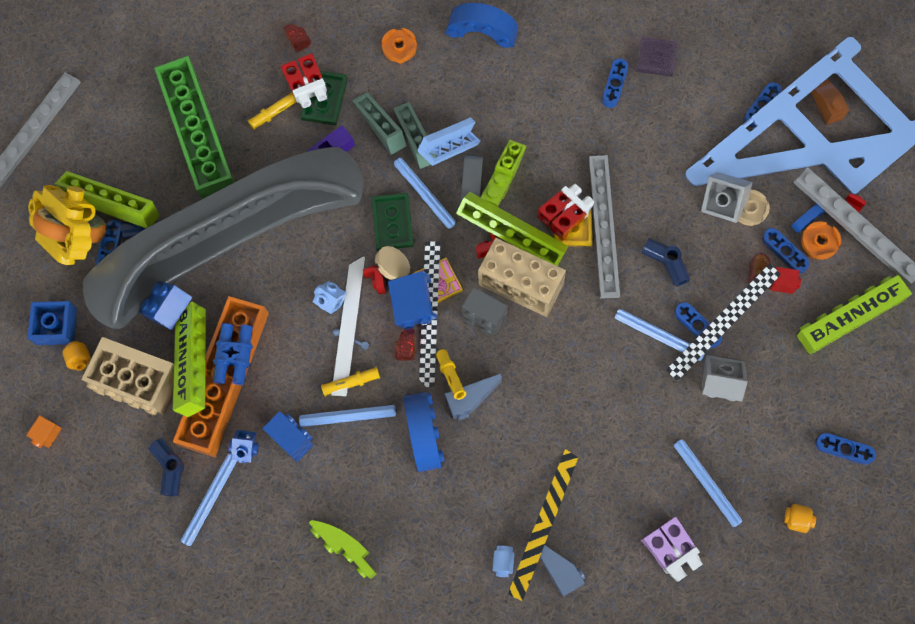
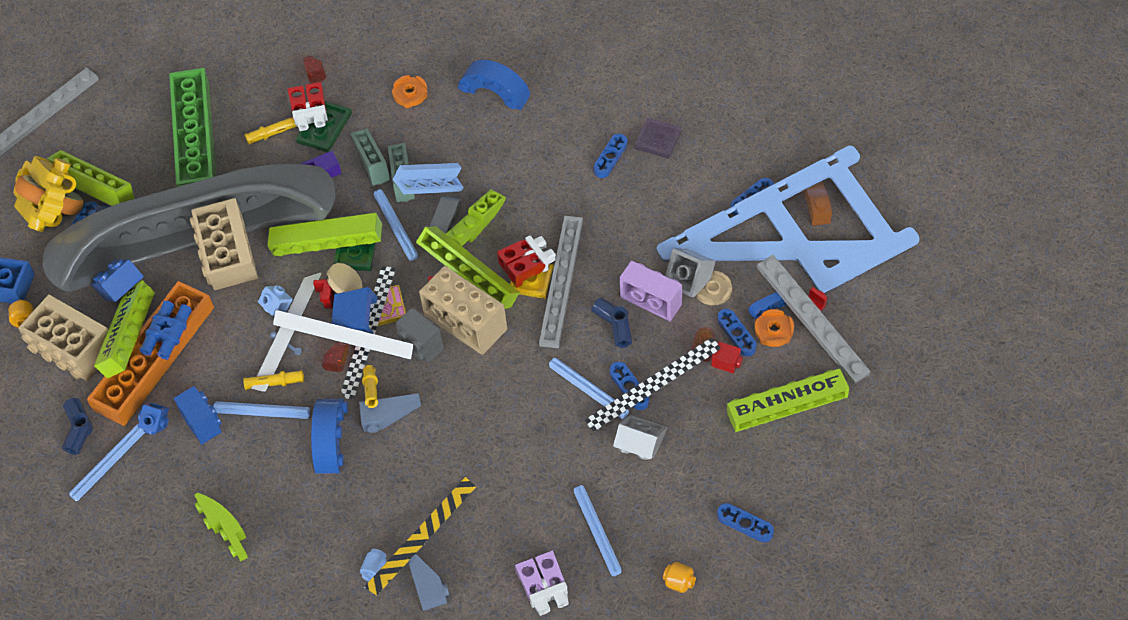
camera: 10 degrees right, 15 degrees down
none -> tan brick [190,198,258,290]
none -> lime brick [267,213,382,256]
none -> white sticker [273,310,413,359]
none -> lavender brick [620,261,682,322]

